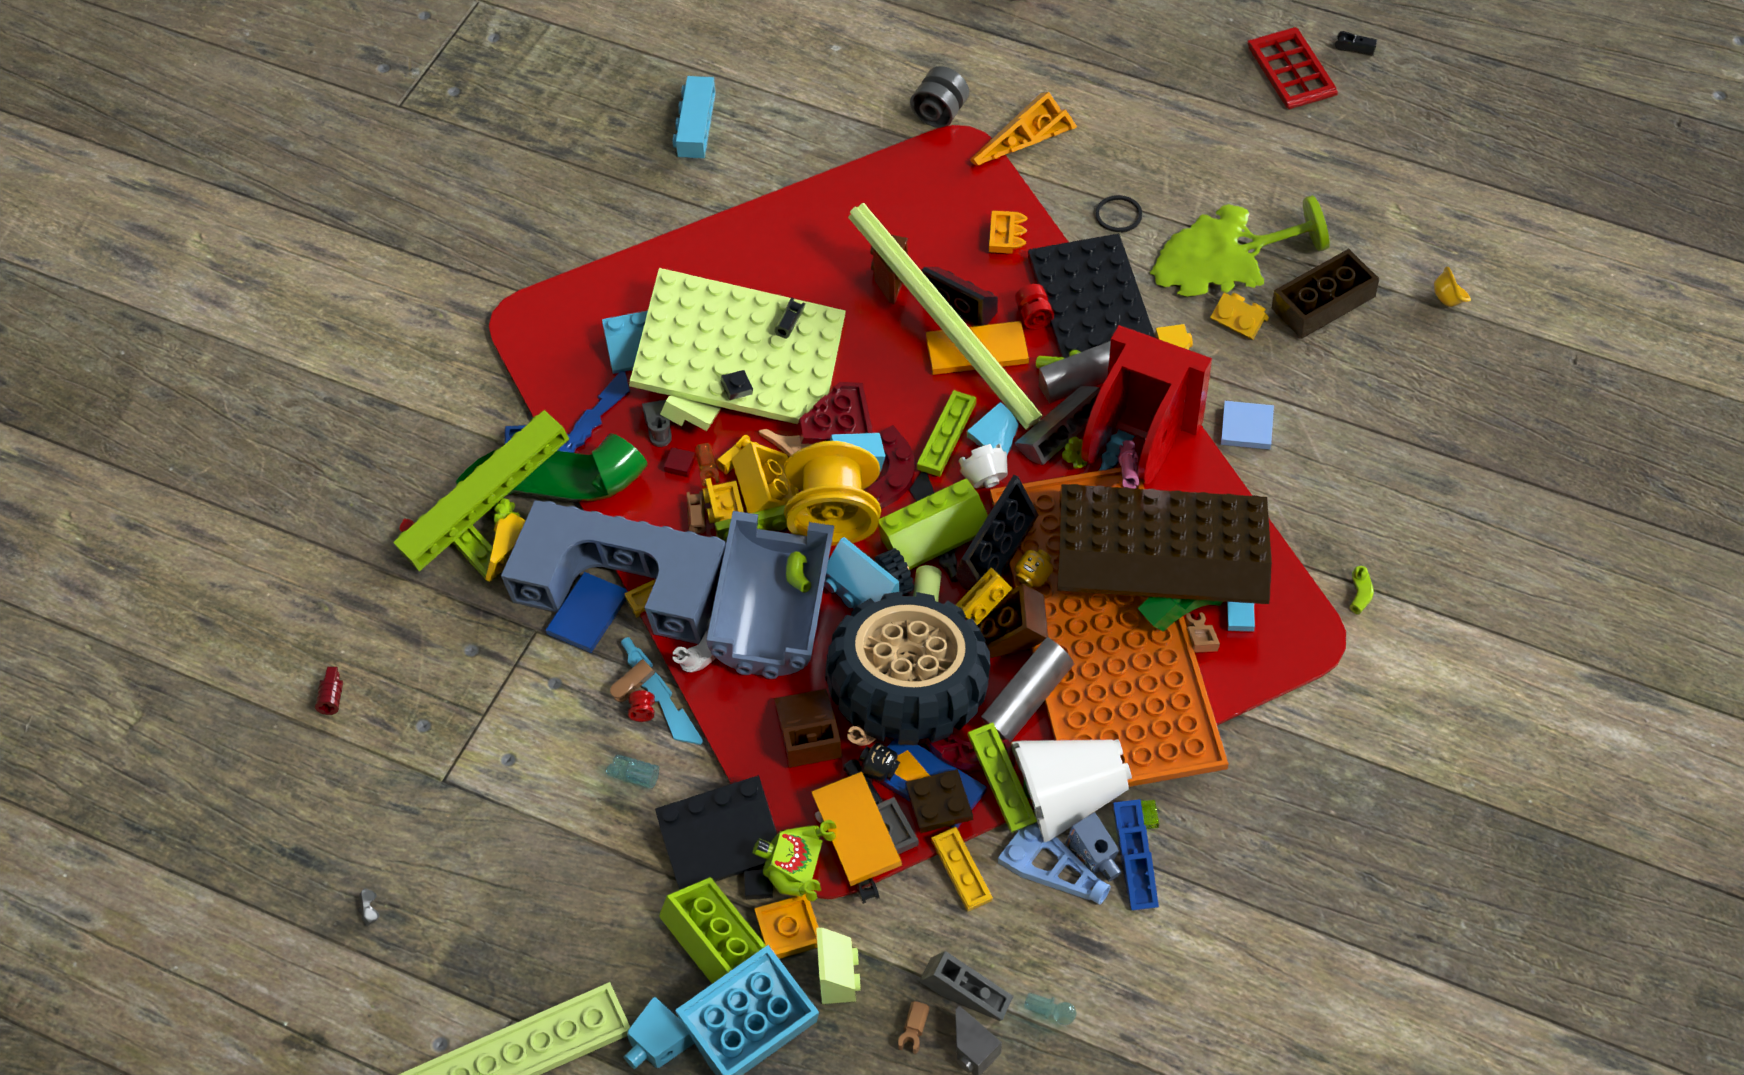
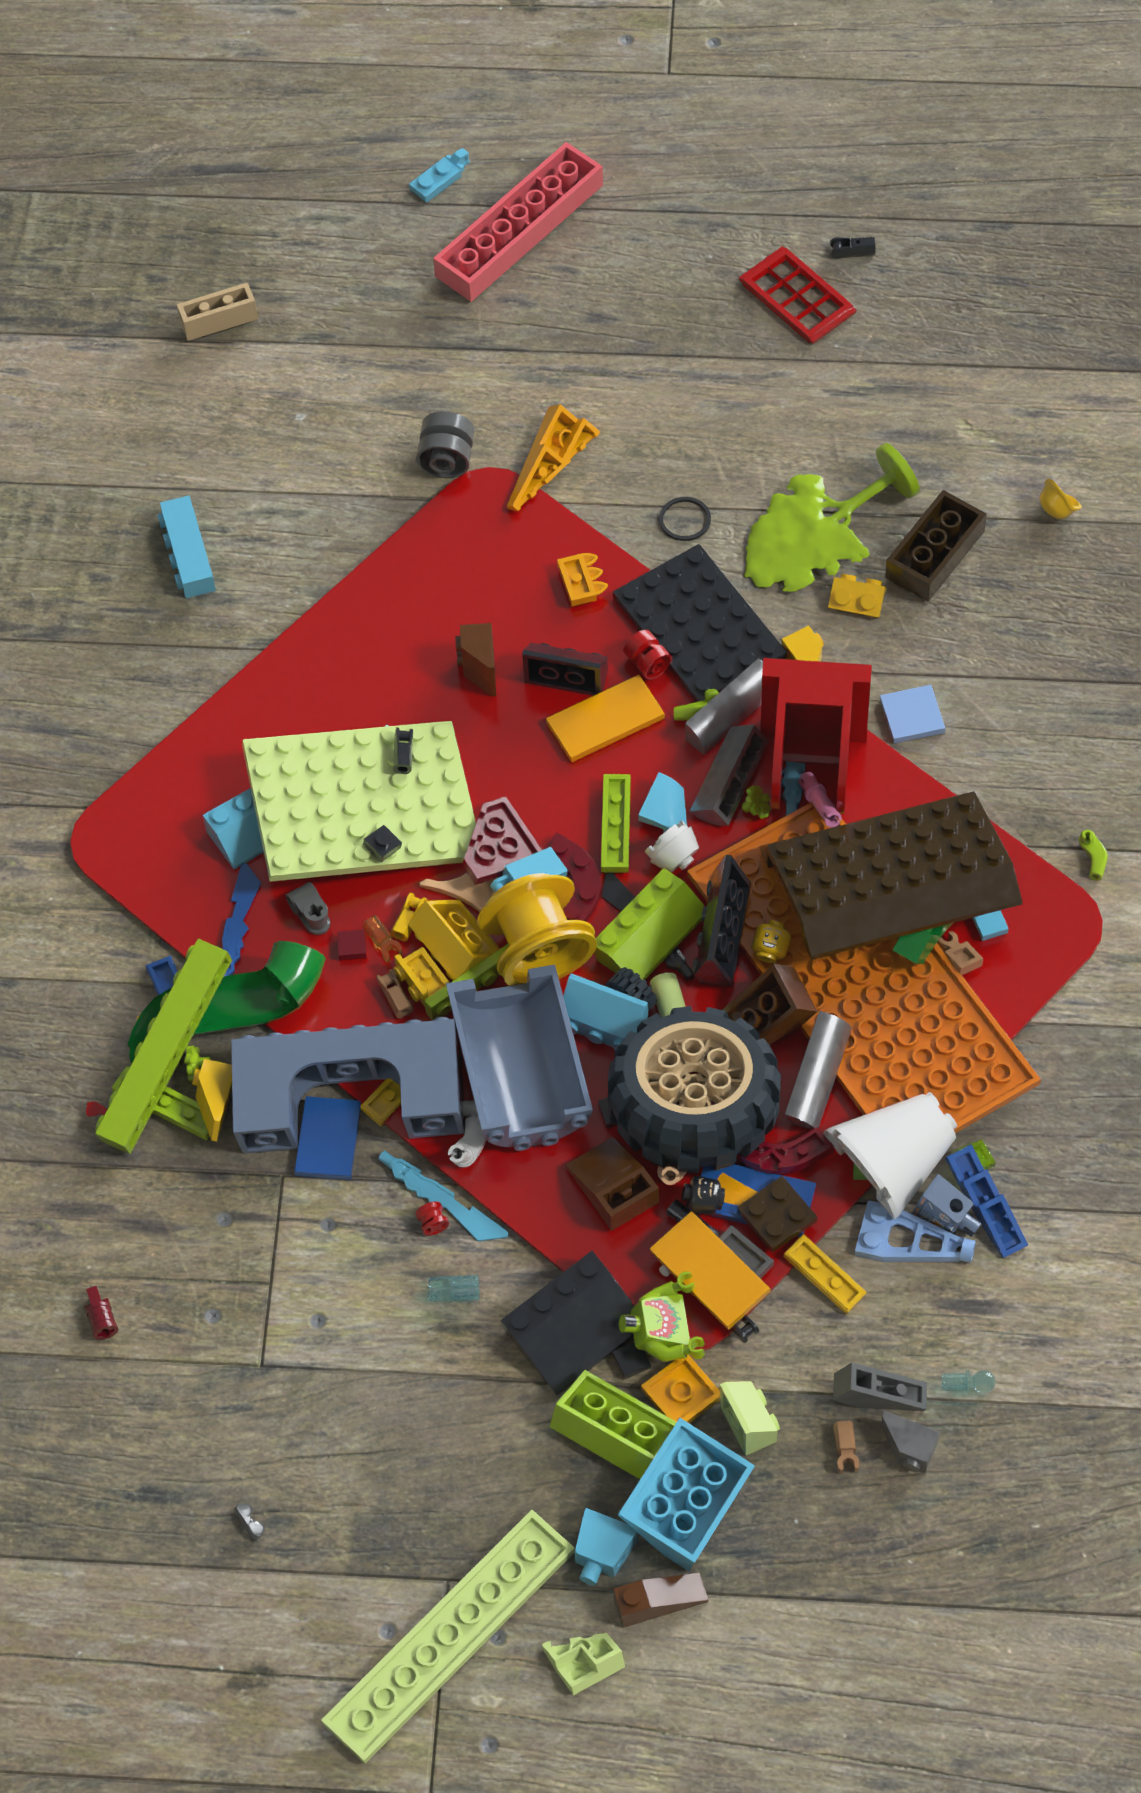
camera: 20 degrees left, 5 degrees up
medium nougat bar [610,659,655,702] -> none
yellowish green slope [660,395,722,431] -> none
lime arm [786,551,811,593] -> none
yellowish green axle [848,203,1043,430] -> none
yellow bracket [956,568,1012,625] -> none
lime plate [967,722,1037,833] -> none

